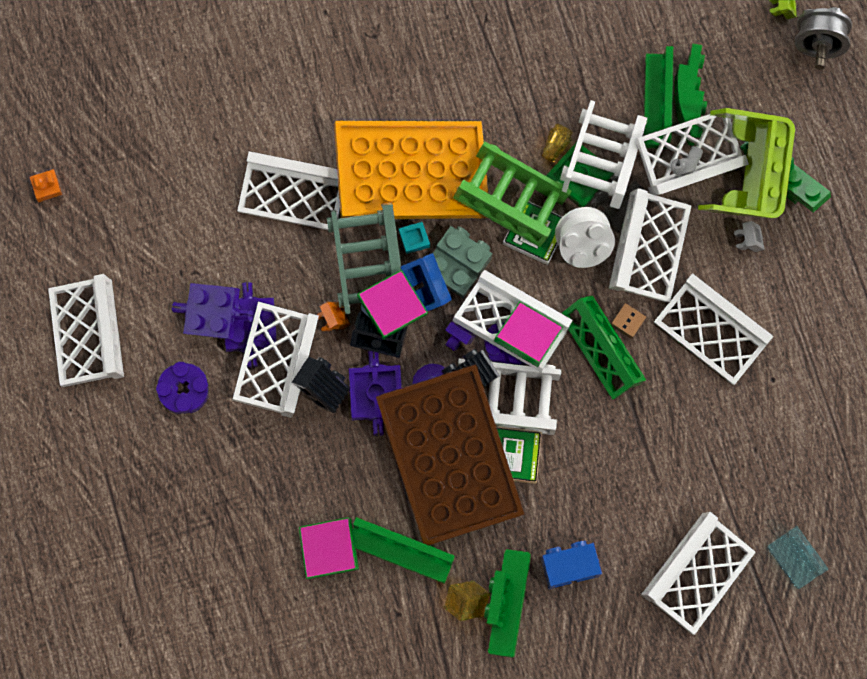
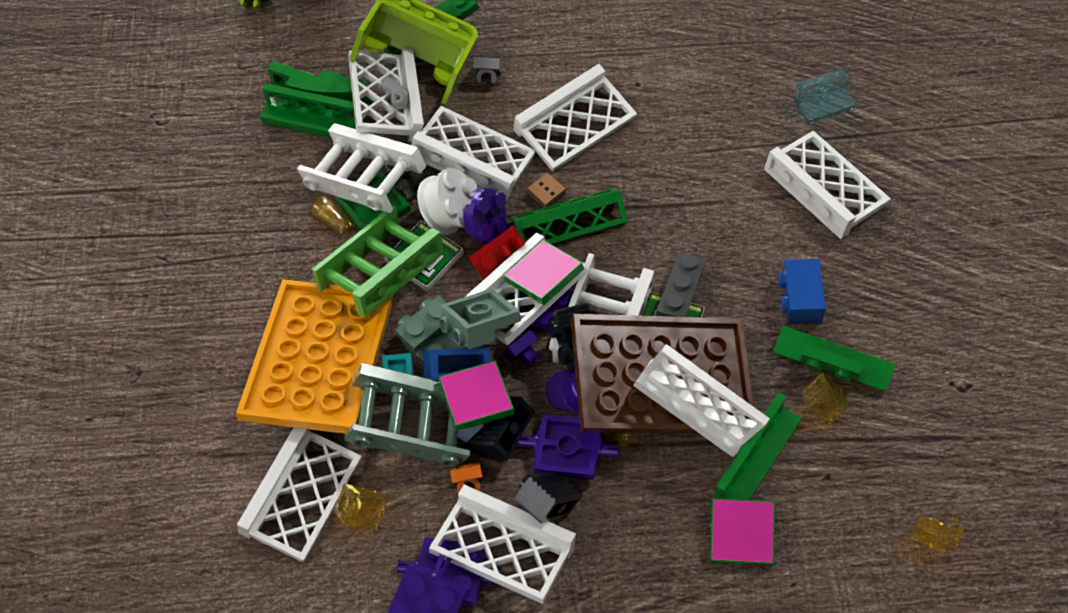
camera: 70 degrees left, 15 degrees down
none -> clear yellow panel [333,484,387,530]
none -> sand green plate [439,289,521,349]
none -> dark purple plate [464,188,508,244]
none -> red plate [467,225,525,280]
none -> white fence [633,344,770,457]
none -> dark grey plate [656,252,706,317]

